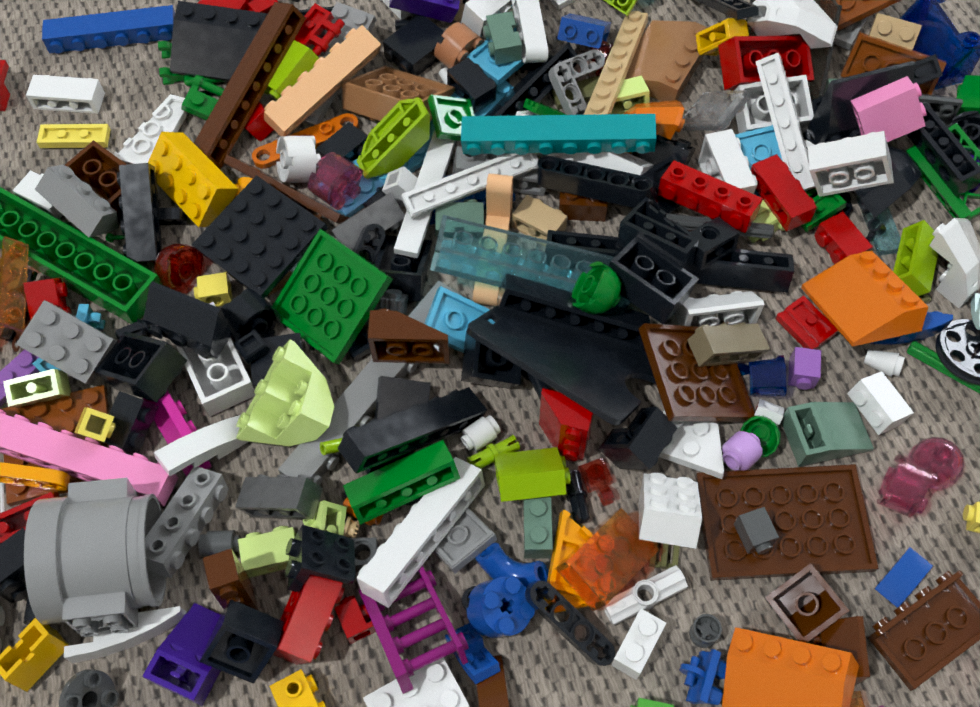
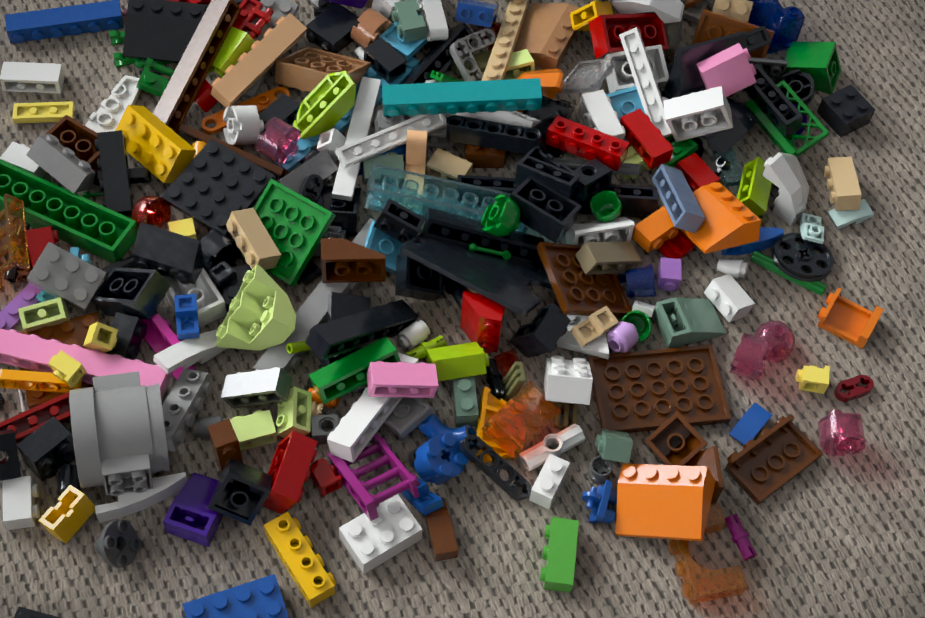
camera: 10 degrees left, 5 degrees down
black bracket [285,525,356,593] -> none
green plate [428,94,475,141] -> none
dark grey brick [734,507,779,555] -> none
none -> light yellow brick [48,350,87,389]
none -> blue slope [174,294,200,340]
none -> tan brick [226,208,281,270]
none -> bright pink brick [366,361,439,398]
none -> black brick [373,198,425,243]
none -> green hinge [469,243,511,260]
none -> olive tile [502,361,526,402]
none -> tan slope [570,306,619,348]
none -> green hair [590,190,622,222]
none -> sand green brick [595,428,633,463]
none -> orange brick [631,206,679,253]
none -> sand blue brick [652,164,705,233]

